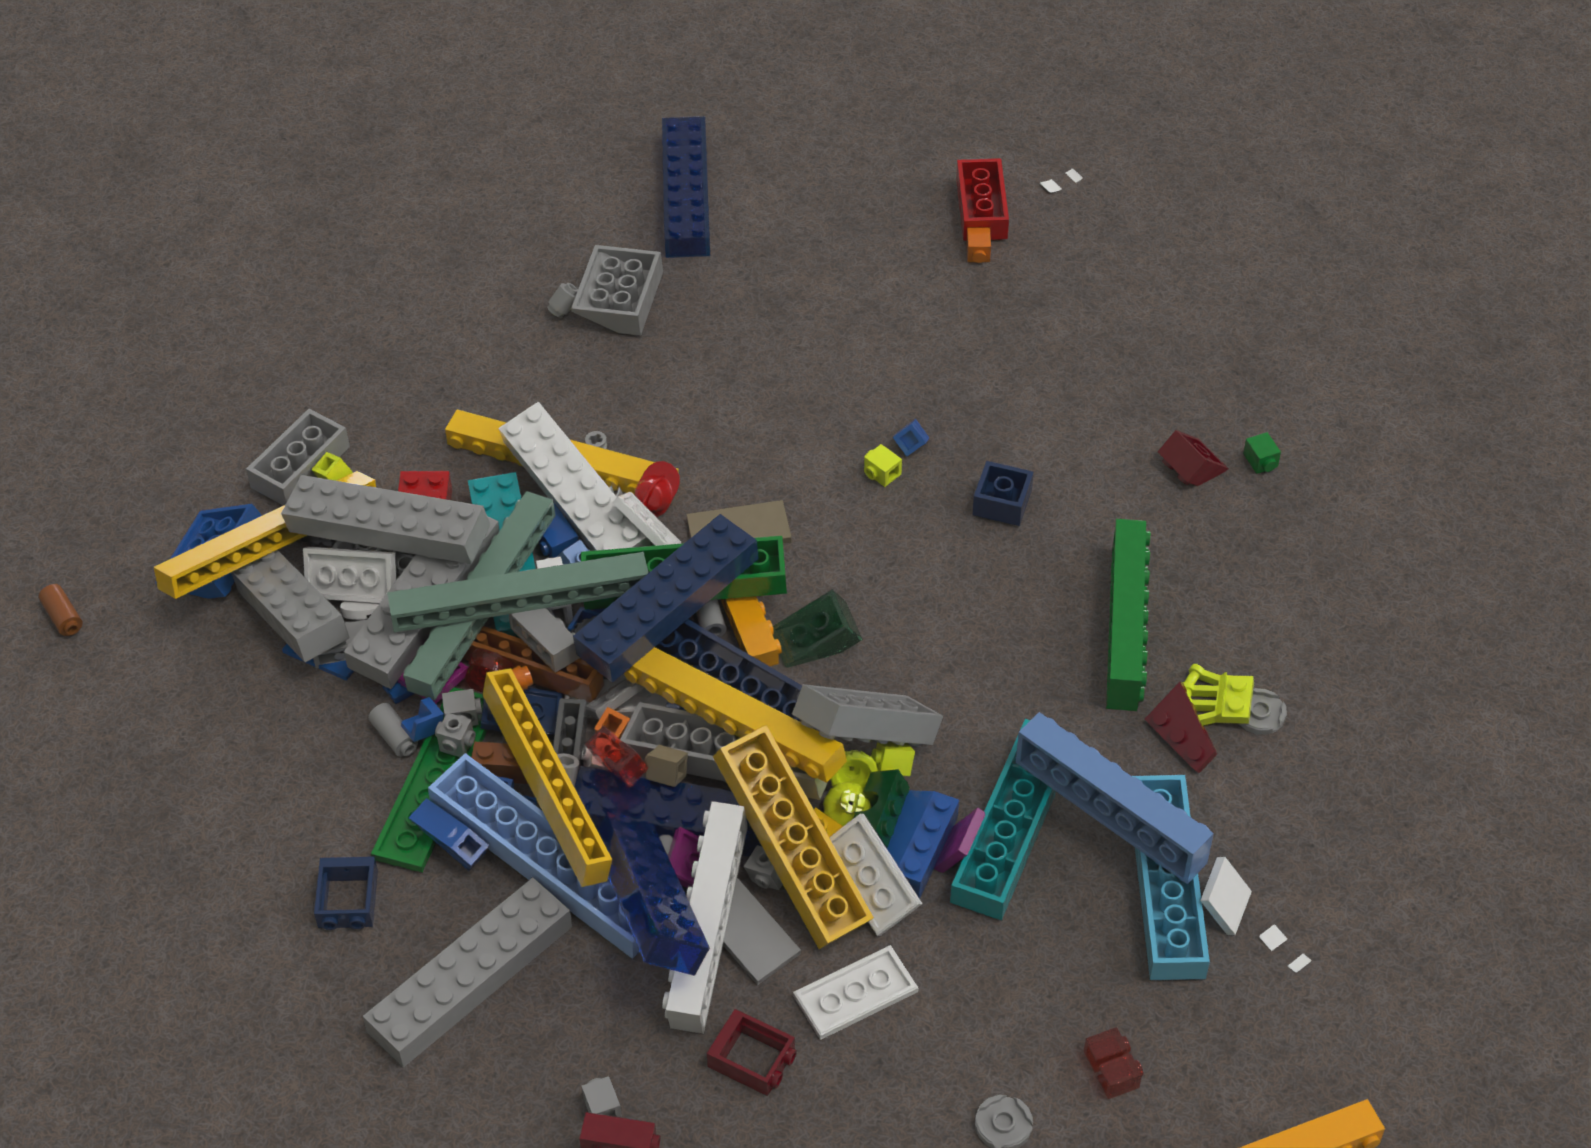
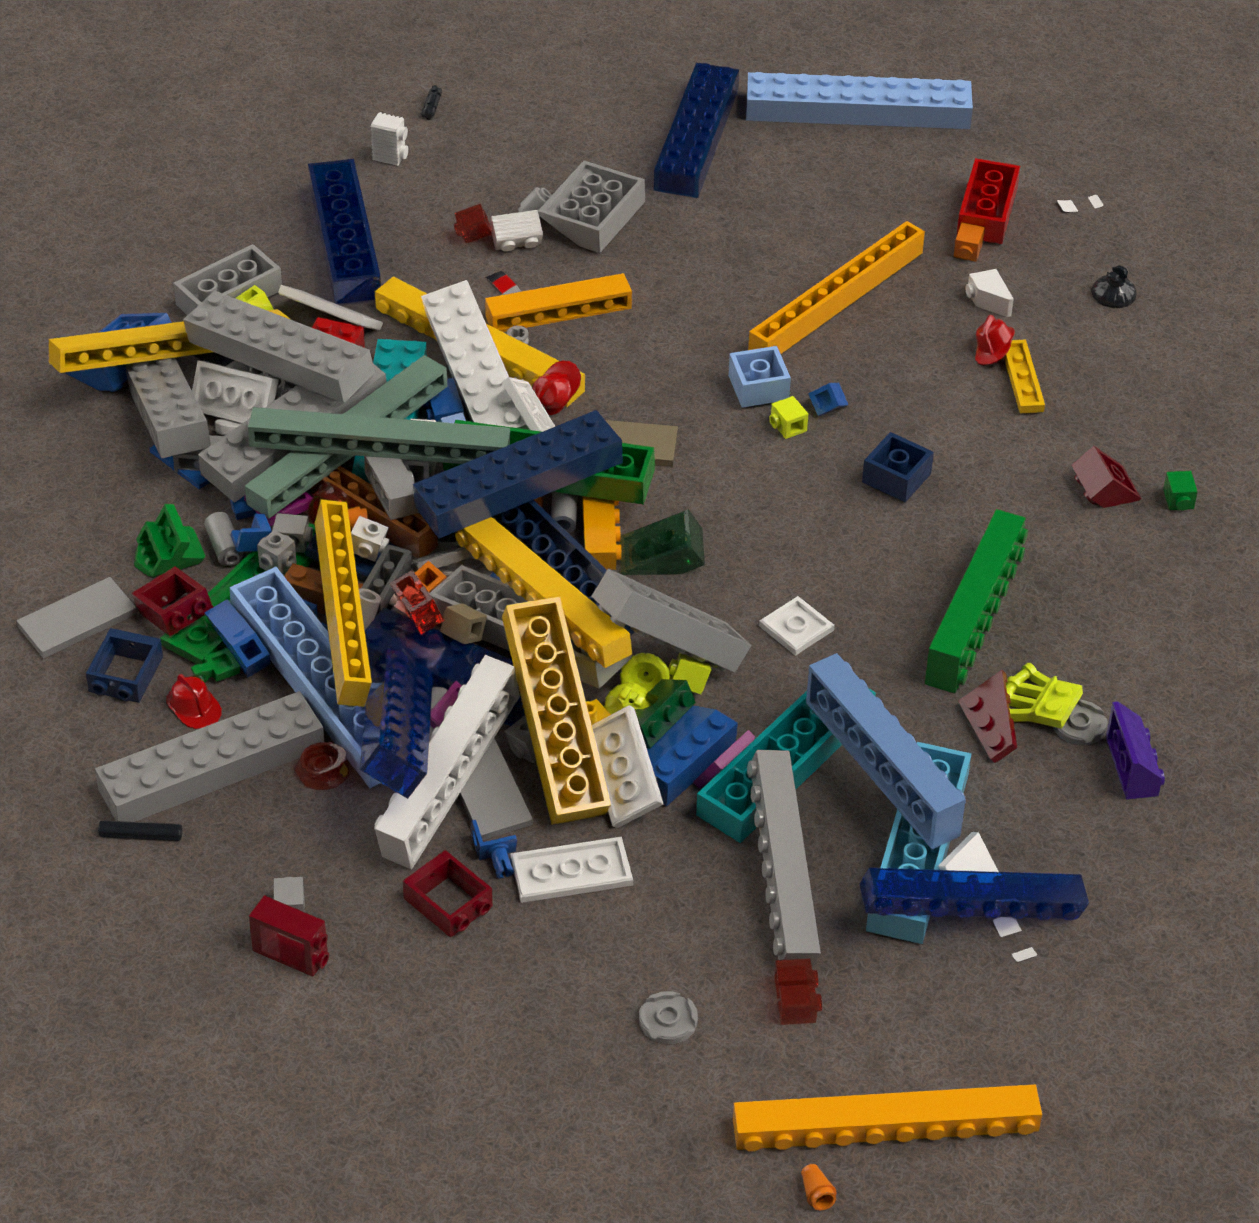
camera: 15 degrees right, 5 degrees down
none -> light grey tile [17,577,137,659]
none -> black axle [98,820,183,841]
none -> dark red window [131,567,213,636]
none -> green piece [134,504,205,578]
none -> red piece [166,674,222,729]
none -> green plate [191,648,241,683]
none -> white tile [278,285,383,331]
none -> clear red hat [295,742,349,790]
none -> clear blue brick [308,159,381,304]
none -> white brick [351,516,390,562]
none -> white brick [371,112,408,166]
none -> black axle [421,85,442,120]
none -> clear red brick [453,203,492,243]
none -> blue bracket [471,819,517,879]
none -> sticker [485,271,522,295]
none -> light orange brick [485,273,632,332]
none -> white brick [490,210,543,252]
none -> light blue brick [728,346,791,408]
none -> light blue brick [746,72,973,129]
none -> light grey brick [747,750,821,966]
none -> light orange brick [748,221,925,354]
none -> white tile [759,596,834,656]
none -> clear blue brick [859,868,1089,921]
none -> white slope [966,269,1014,317]
none -> red piece [975,315,1015,365]
none -> yellow plate [1004,339,1045,413]
none -> black hair [1092,265,1137,308]
none -> dark purple slope [1106,701,1165,800]

